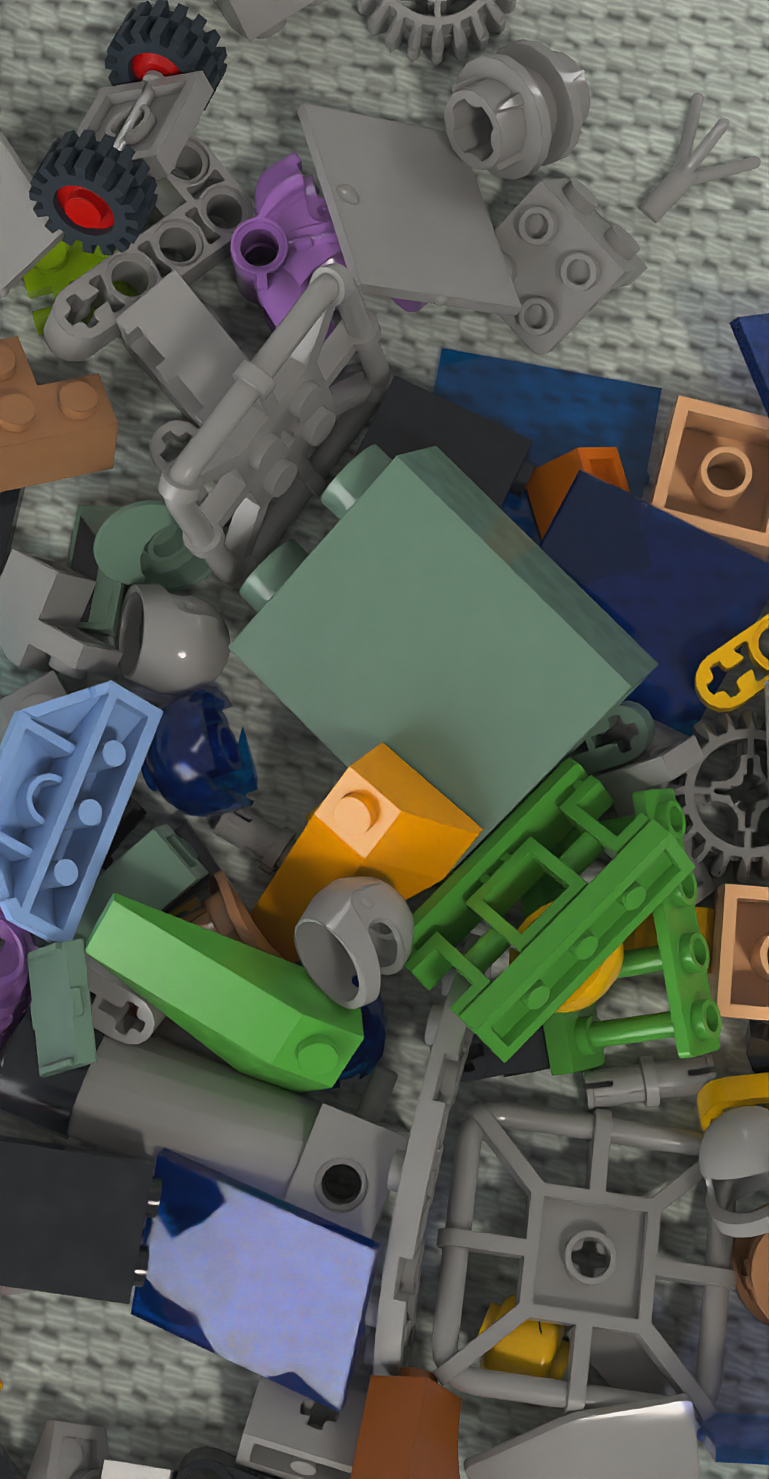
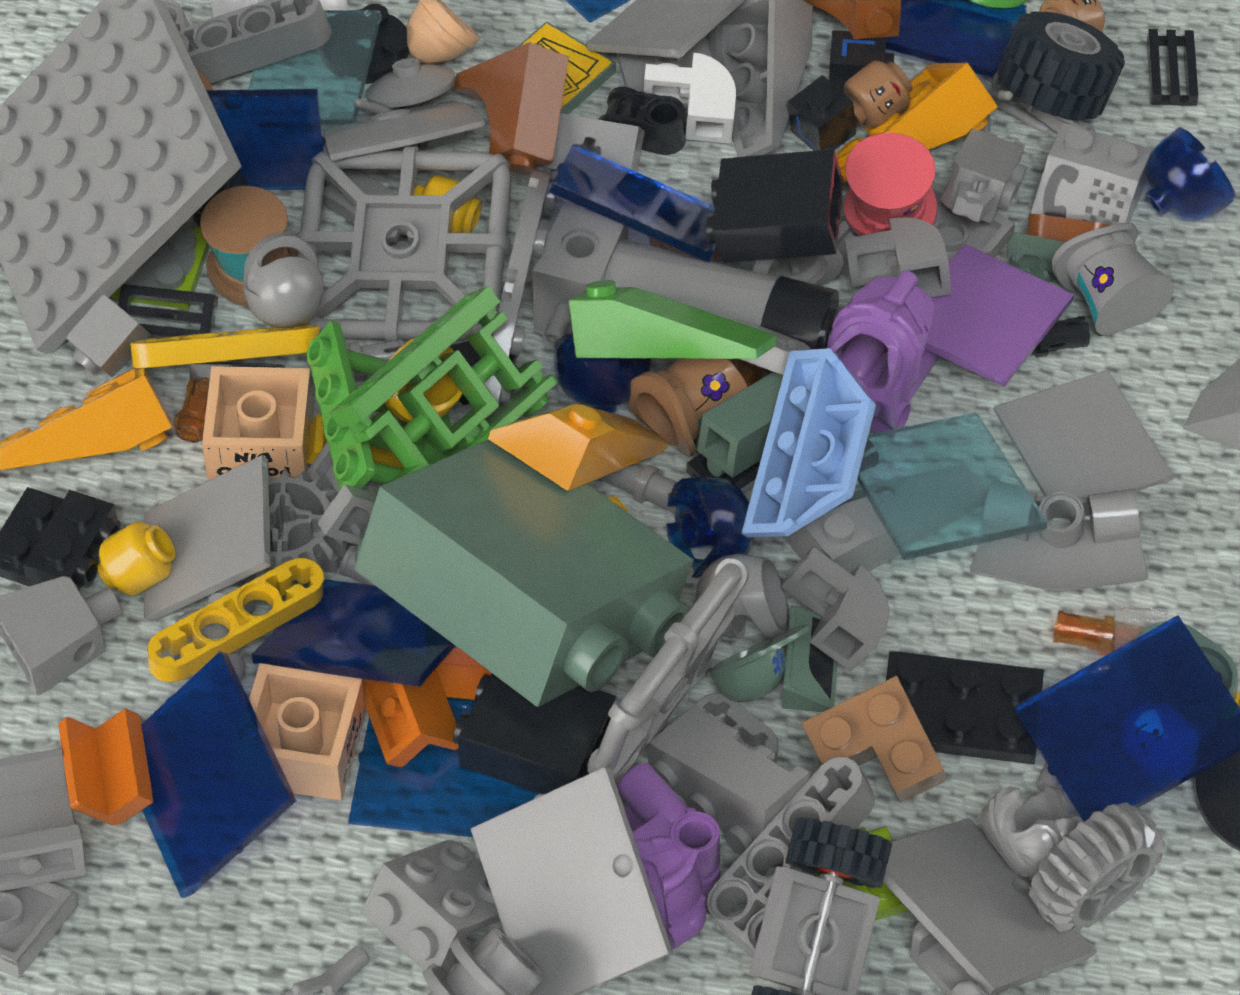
camera: 175 degrees right, 30 degrees down
sand green piece [27,938,97,1078] -> none
light grey helmet [294,876,414,1009] -> none

